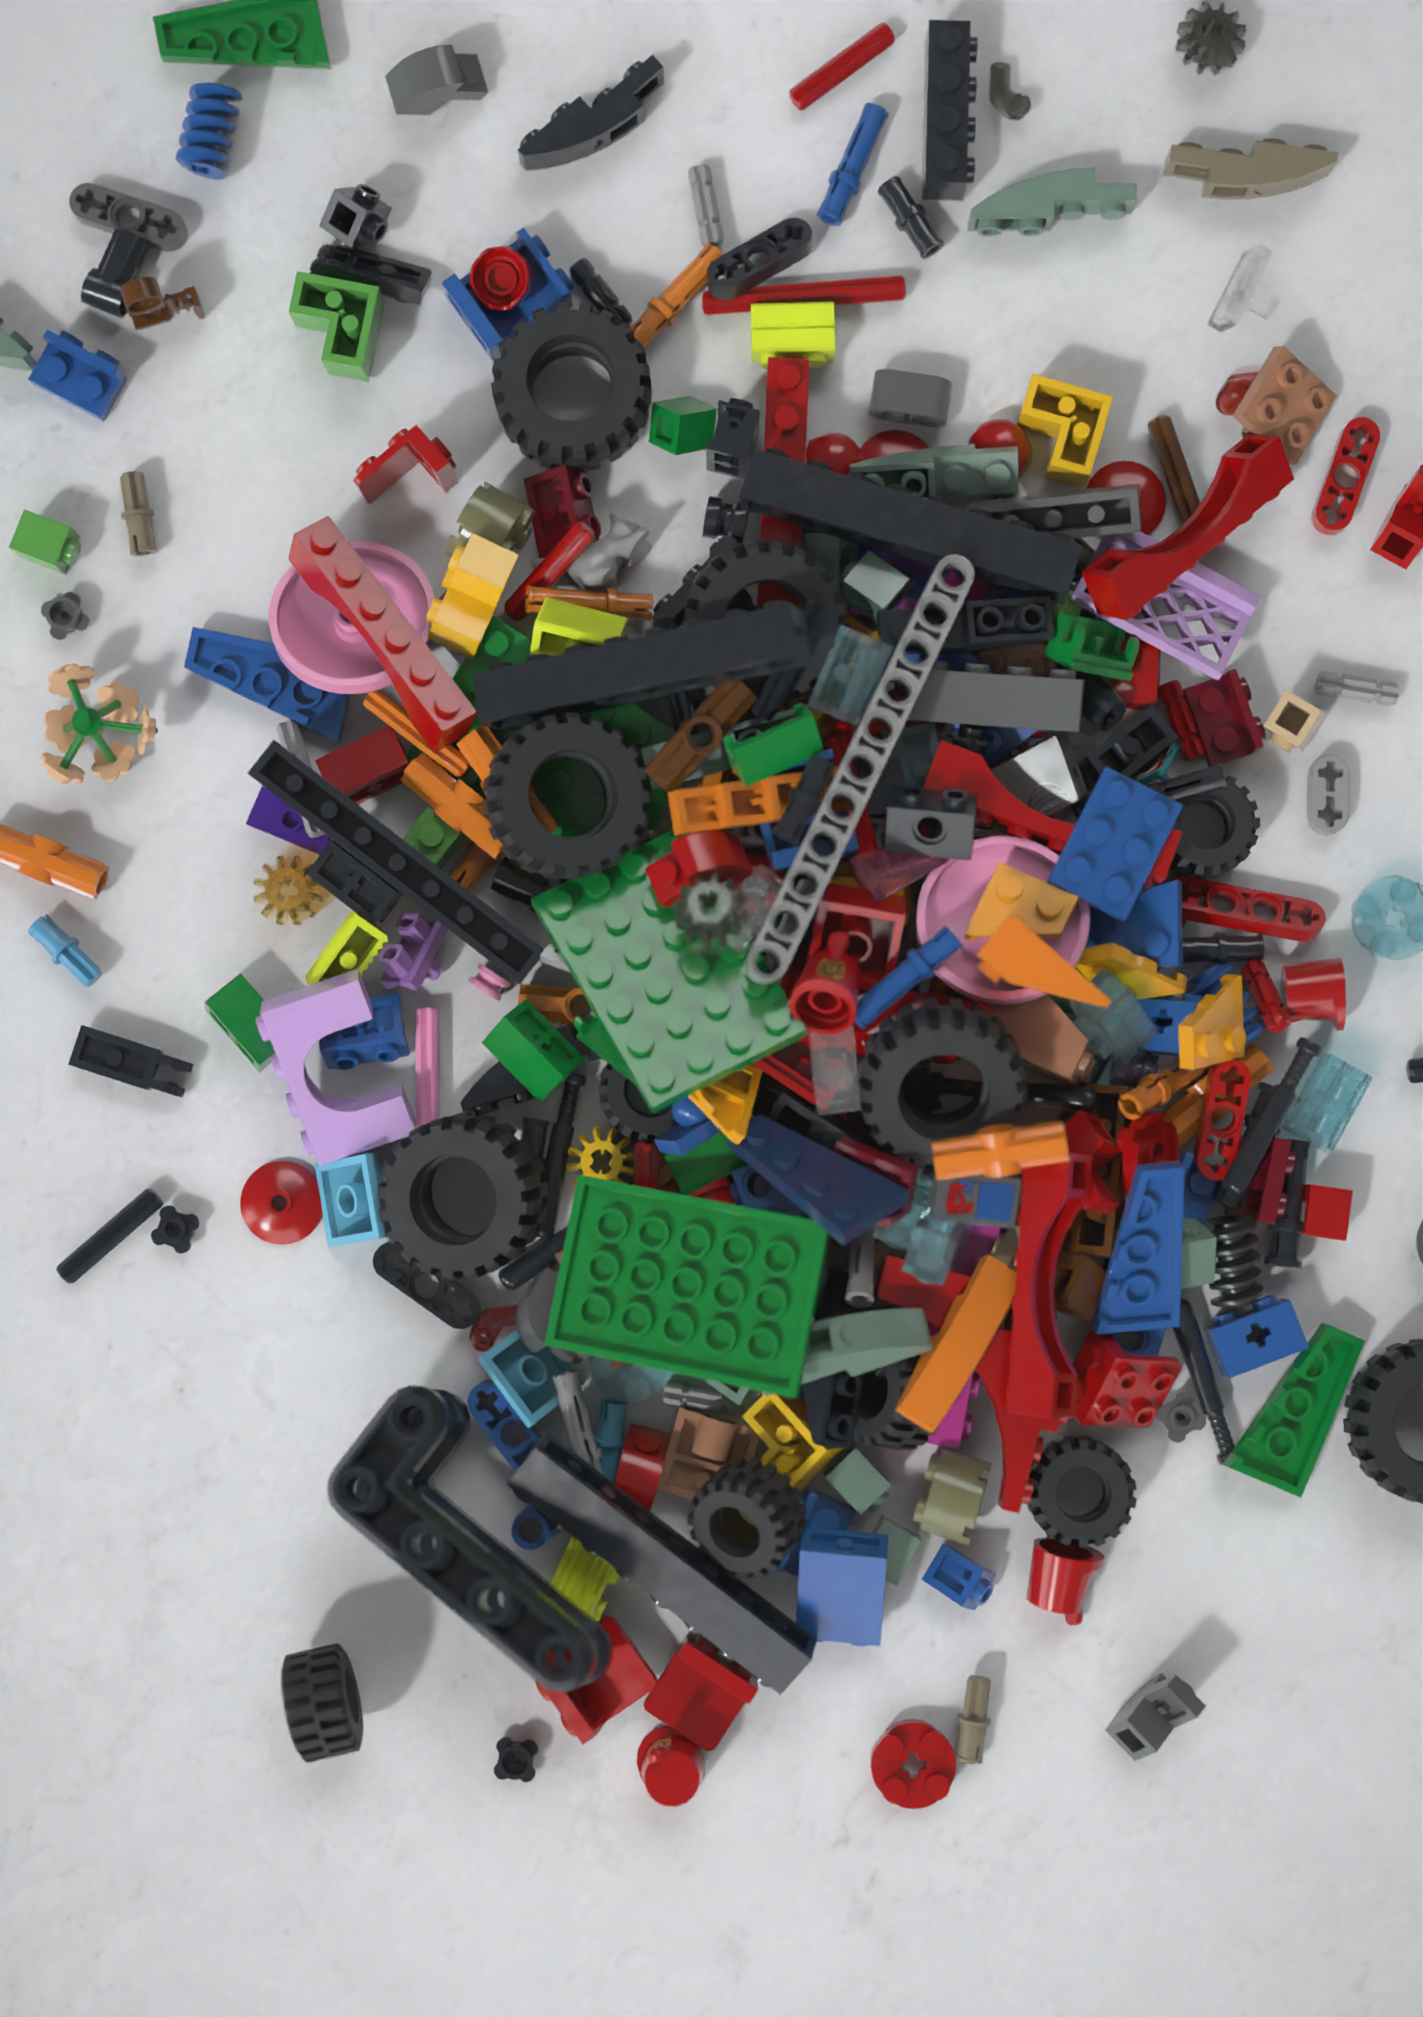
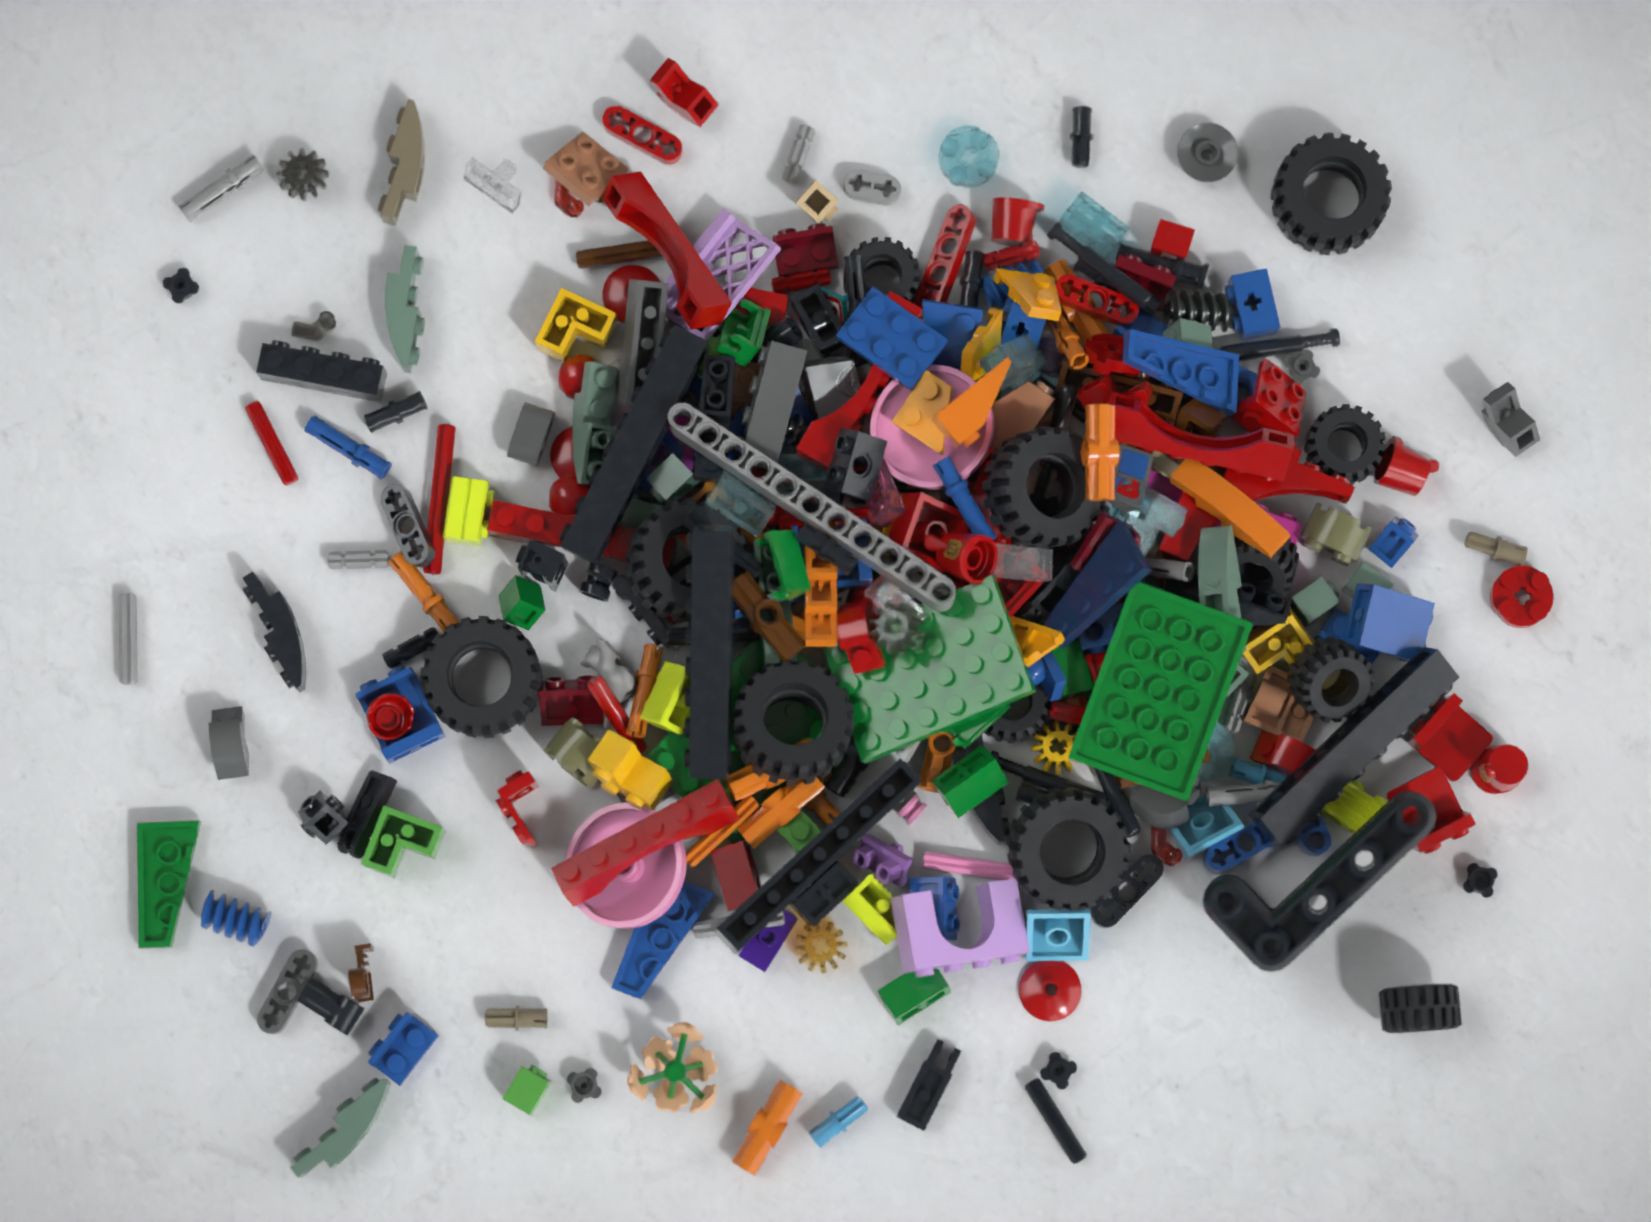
camera: 85 degrees left, 5 degrees down
green wing [1222,1323,1365,1498] -> none

